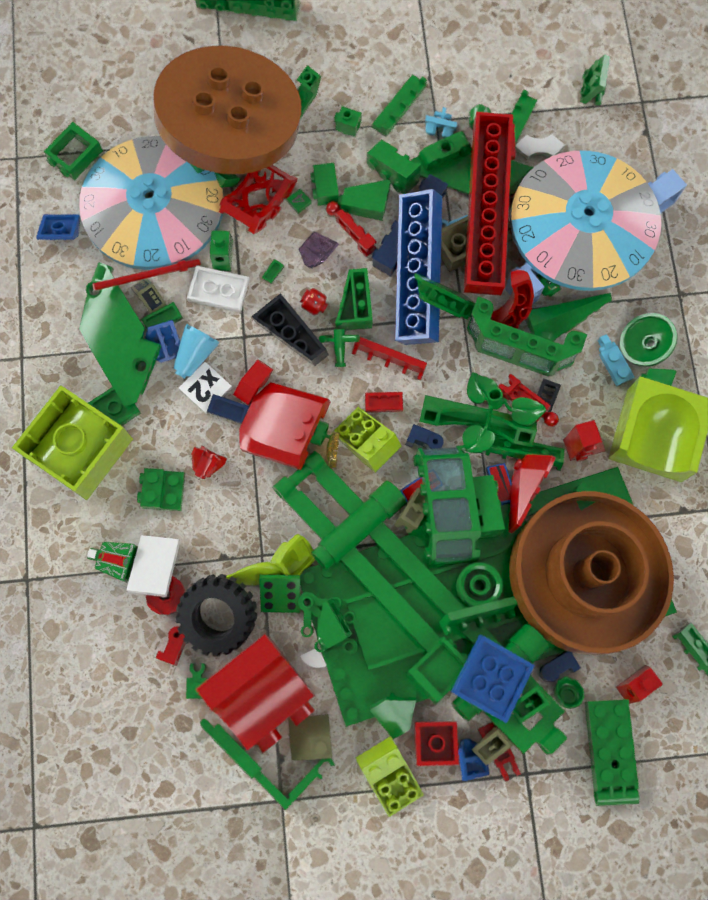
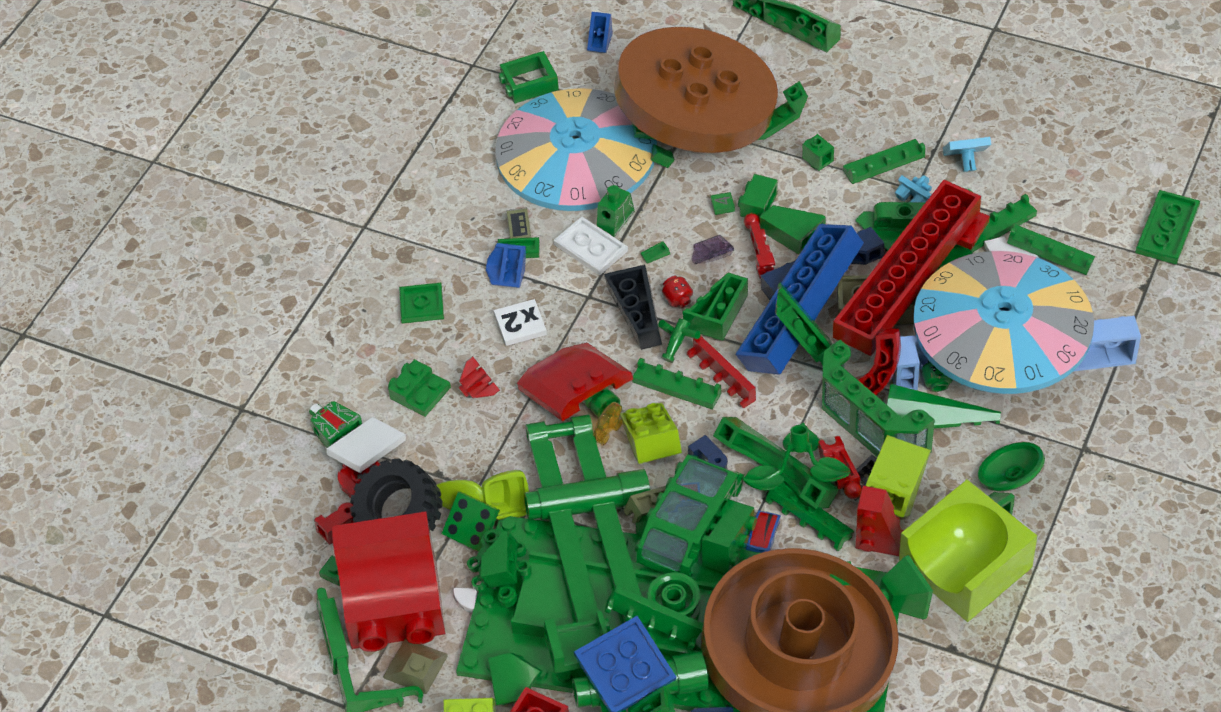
camera: 35 degrees right, 25 degrees down
lime piece [12,385,133,501] -> none
blue slope [36,214,80,240] -> none
green panel [79,262,161,407] -> none
red bar [92,259,201,291] -> none
medium azure cone [173,324,219,378] -> none
dark blue tile [207,394,249,424] -> none
red fence [219,165,298,234] -> none
red slope [233,359,274,405] -> none
red plate [365,392,403,413] -> none
green wedge [366,139,422,194] -> none
red wedge [508,454,556,533] -> none
green plate [580,54,610,106] -> none
medium azure hinge [597,334,635,386] -> none
none -> blue slope [587,12,613,53]
none -> green hinge [632,358,722,410]
none -> lime slope [866,435,931,518]
none -> green slope [879,555,933,620]
none -> medium azure tile [943,137,991,172]
none -> green hinge [1007,224,1095,275]
none -> green tile [1135,190,1200,265]

